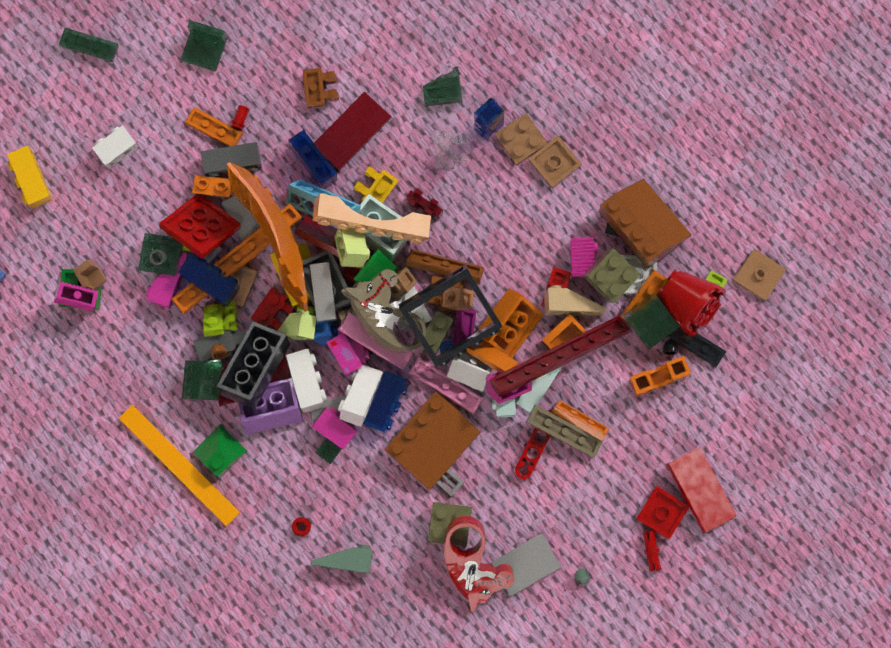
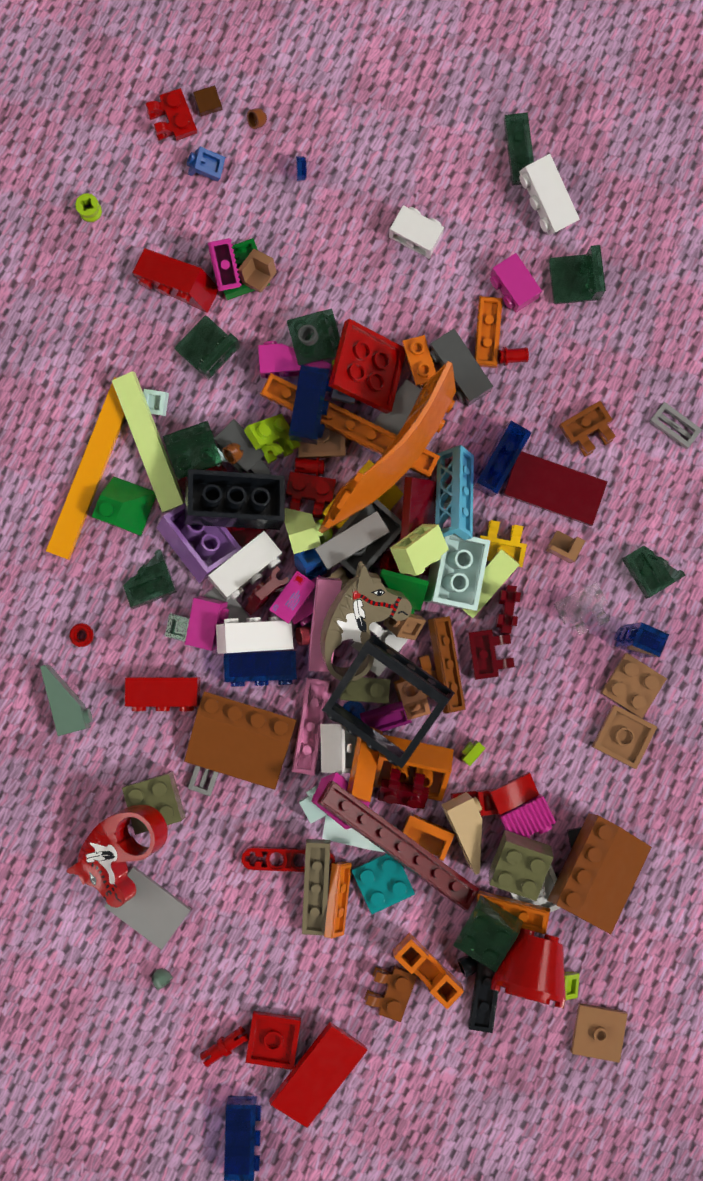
camera: 55 degrees right, 5 degrees up
yellow brick [7,145,53,209] -> none
light nougat arch [312,193,431,244] -> none
none -> yellowish green tile [112,371,185,513]
none -> clear green wing [123,549,177,609]
none -> red brick [125,677,200,711]
none -> red wedge [132,248,218,313]
none -> light aqua plate [143,389,169,416]
none -> clear green bracket [175,316,240,380]
none -> clear blue brick [224,1096,262,1181]
none -> dark red plate [245,566,290,615]
none -> red pin [295,457,325,476]
none -> coral hinge [295,626,311,646]
none -> clear blue tile [296,156,307,181]
none -> teal plate [351,853,415,914]
none -> dark orange plate [364,966,417,1022]
none -> dark red plate [378,768,429,809]
none -> lime plate [461,740,485,766]
none -> yellowish green tile [462,549,520,618]
none -> dark red plate [468,629,515,680]
none -> red slope [488,773,539,815]
none -> dark pink brick [490,253,542,313]
none -> white brick [519,154,580,236]
none -> medium nougat panel [546,531,585,564]
none -> light grey tile [649,402,702,449]

